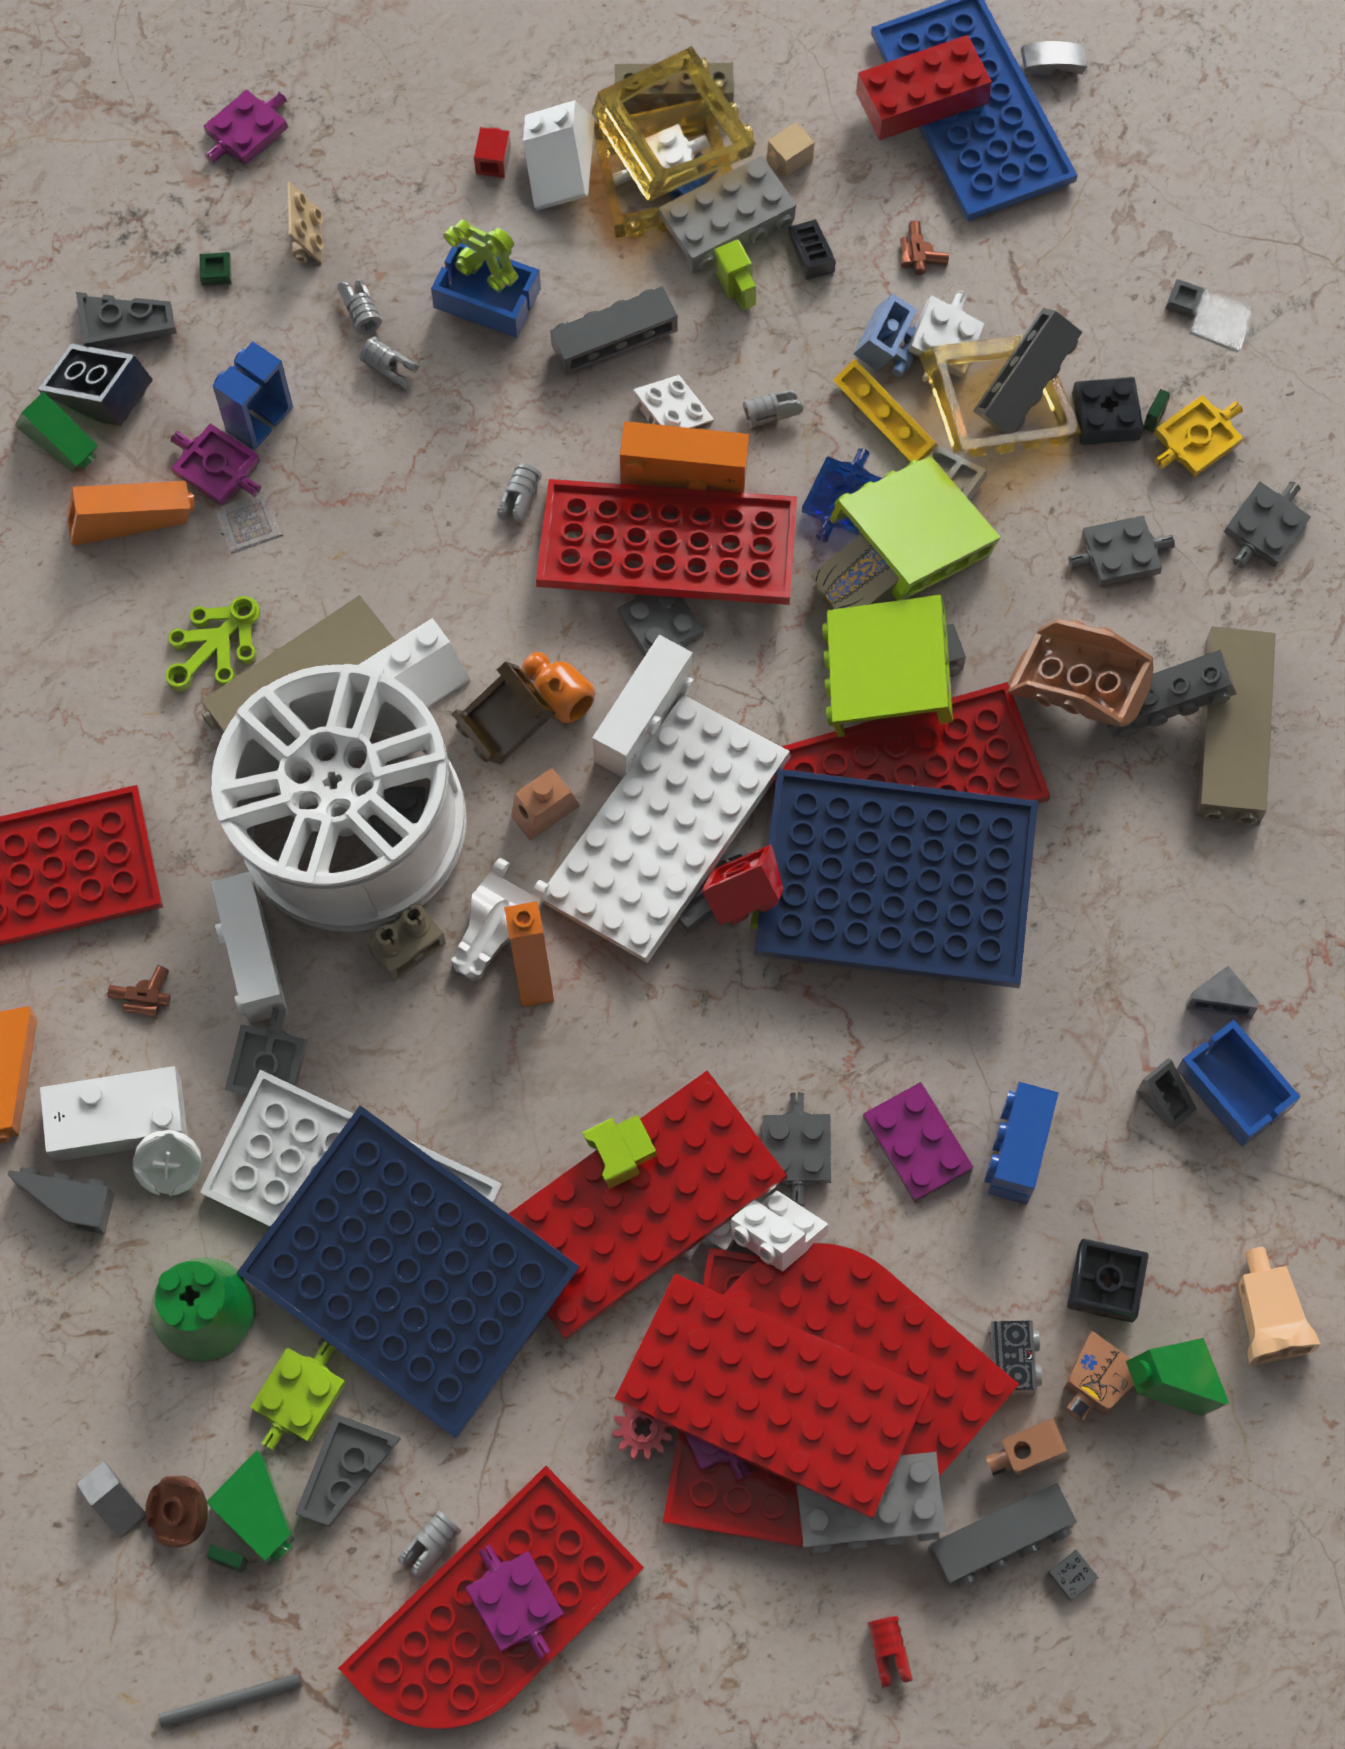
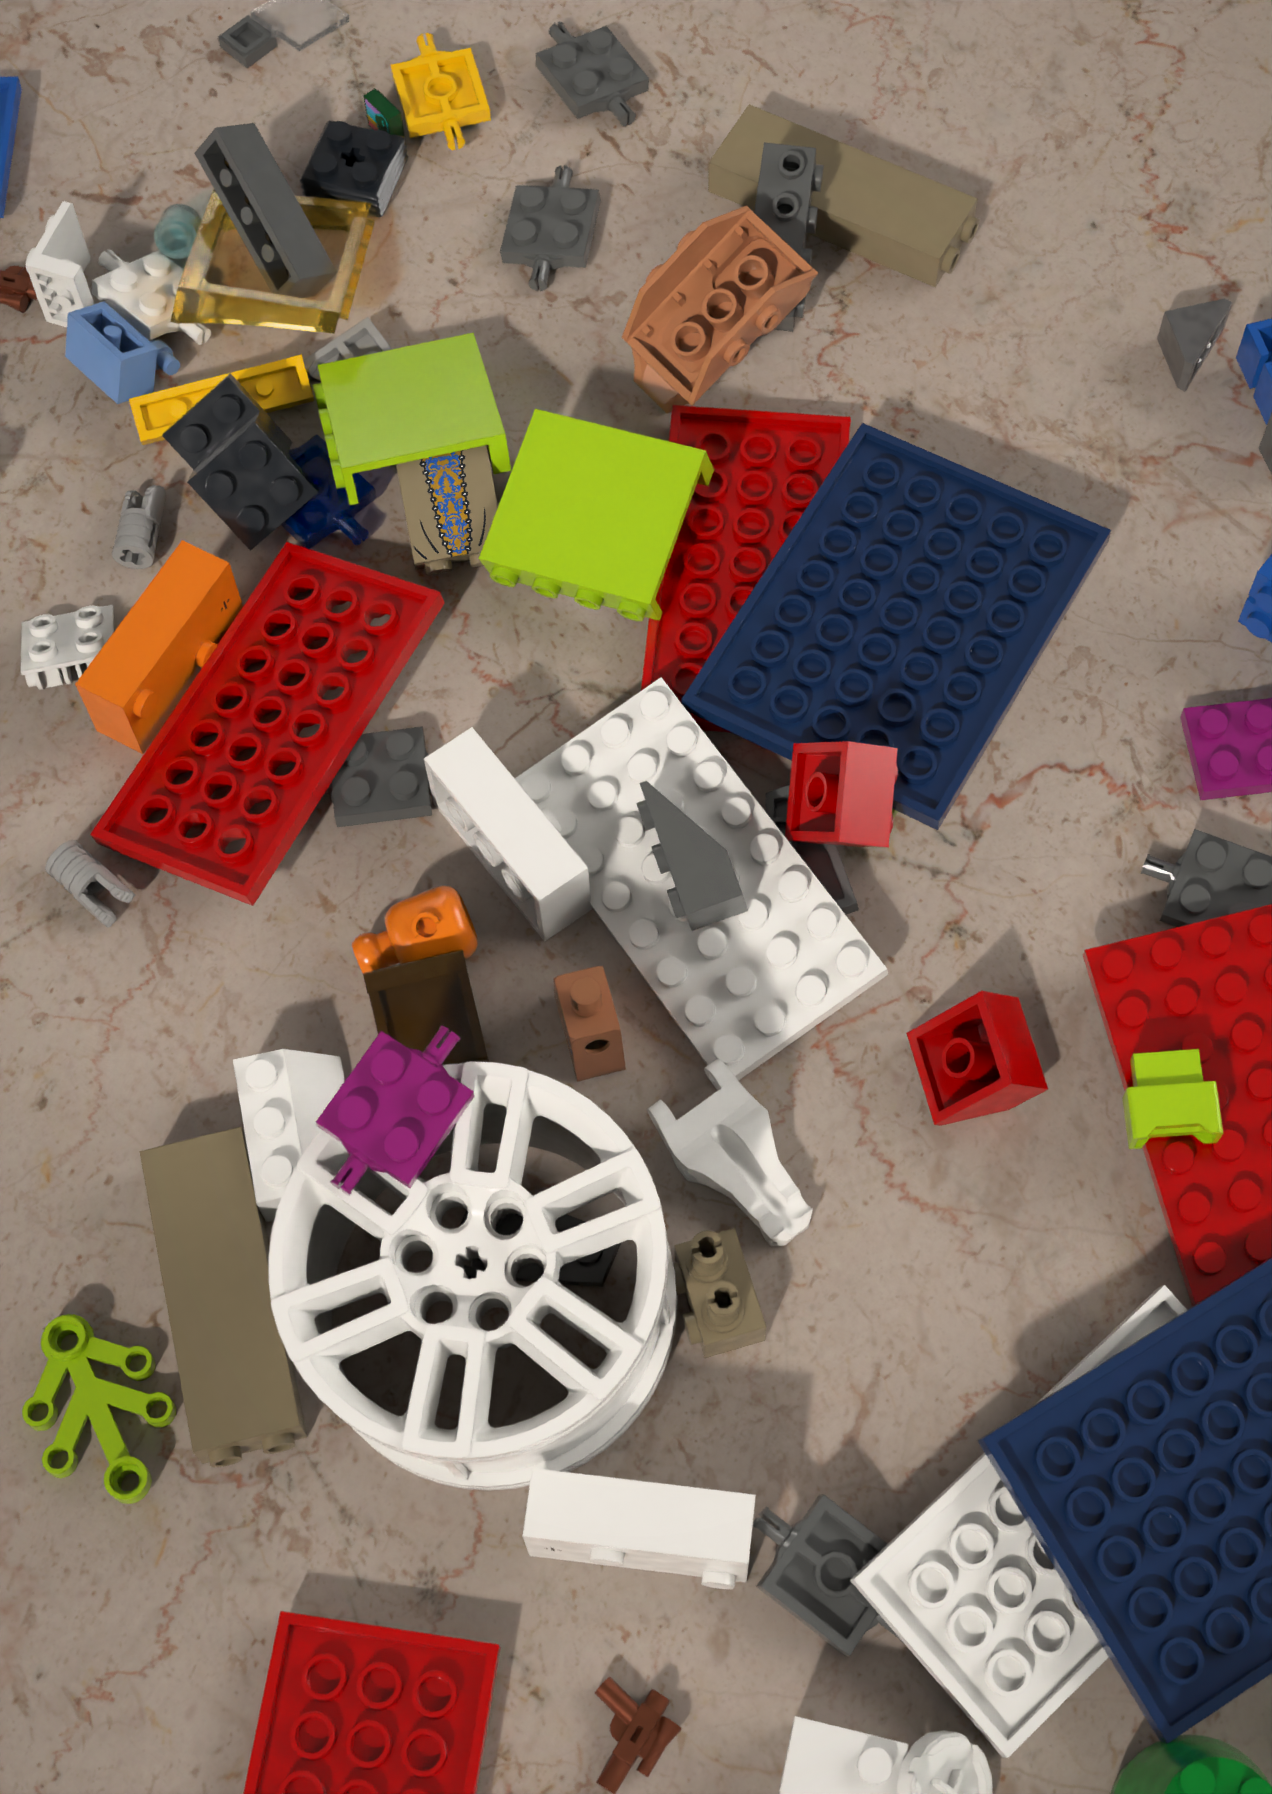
camera: 65 degrees left, 5 degrees down
orange slope [504,901,554,1007] -> none
none -> white bracket [26,201,94,327]
none -> clear light blue brick [154,204,203,259]
none -> black bracket [162,373,319,551]
none -> magenta plate [316,1026,475,1196]
none -> dark grey slope [636,781,748,931]
none -> red slope [906,990,1048,1126]

